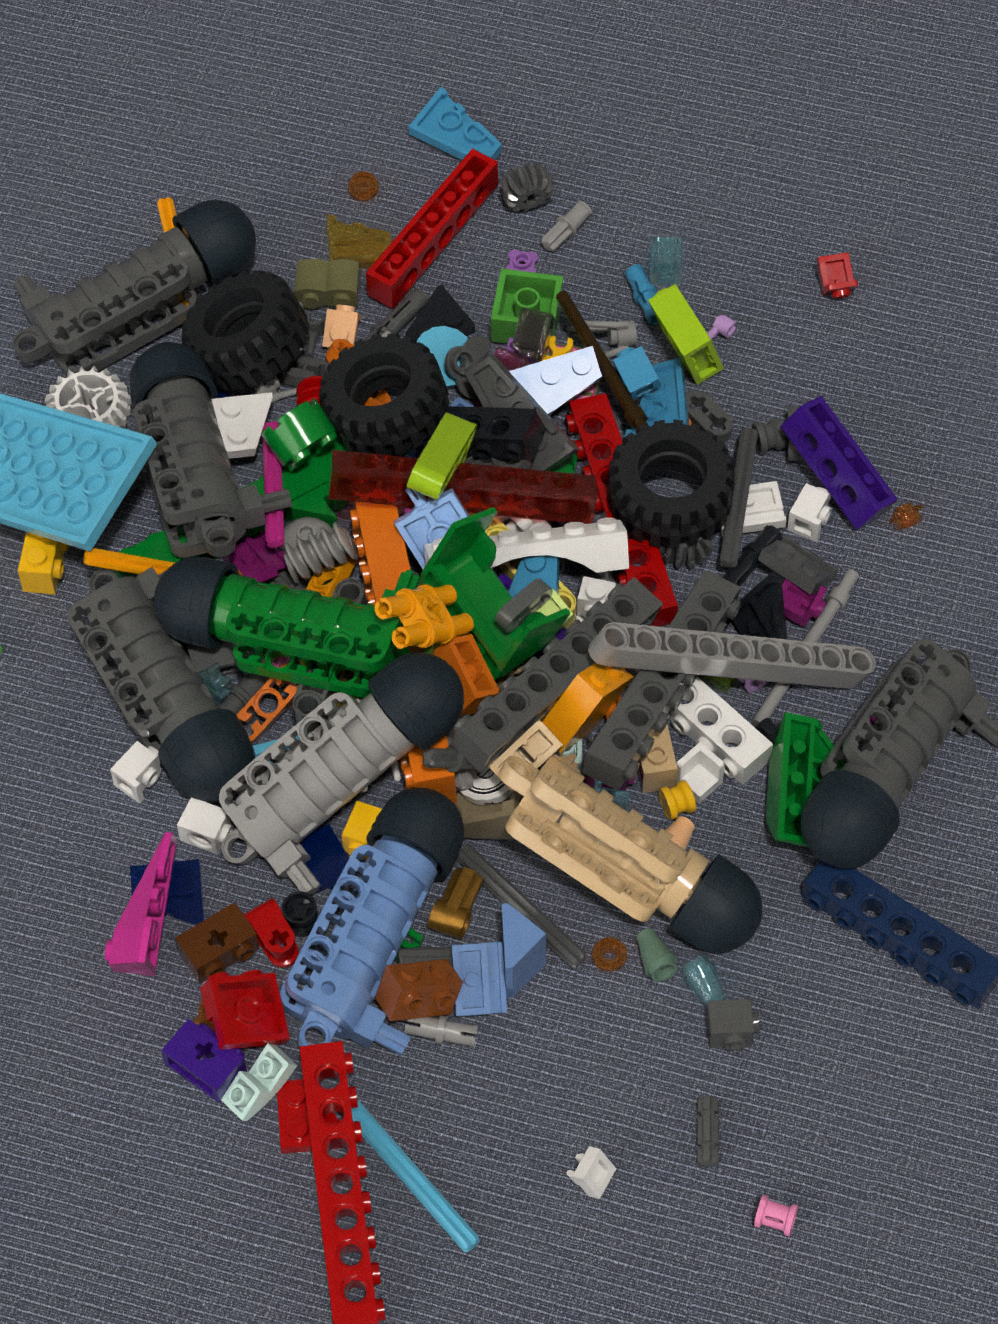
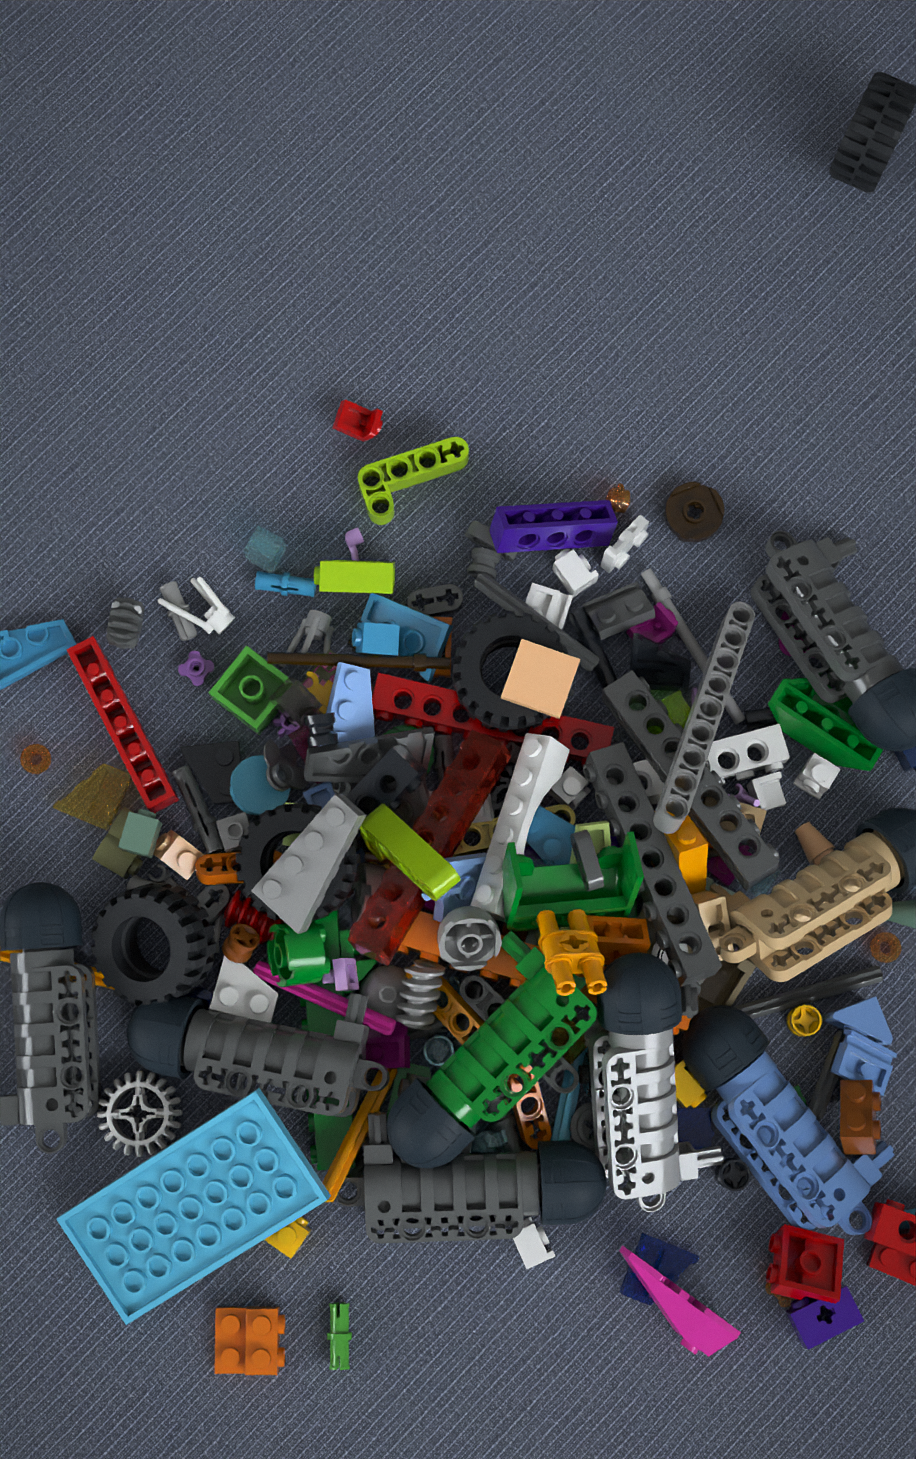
camera: 65 degrees left, 20 degrees up
reddish brown brick [175,902,259,984] -> none
white brick [177,797,234,854] -> none
light aqua slope [221,1043,298,1122] -> none
red piece [244,898,299,968] -> none
light grey pin [404,1015,478,1048] -> none
pearl gold piece [428,867,483,940] -> none
yellow wheel [658,779,696,821] -> none
none -> sand green brick [118,809,162,859]
none -> white plant [158,577,236,635]
none -> dark orange wheel [222,923,260,963]
none -> light grey wedge [251,794,366,934]
none -> black wheel [304,712,339,747]
none -> lavender tile [322,958,359,991]
none -> lime beam [358,437,469,525]
none -> light grey cylinder [437,906,502,971]
none -> light nougat tile [501,639,580,719]
none -> white wing [600,515,649,573]
none -> dark brown plate [664,482,725,542]
none -> lavender hand [728,784,760,807]
none -> yellow wheel [786,1005,822,1037]
none -> white brick [793,753,841,800]

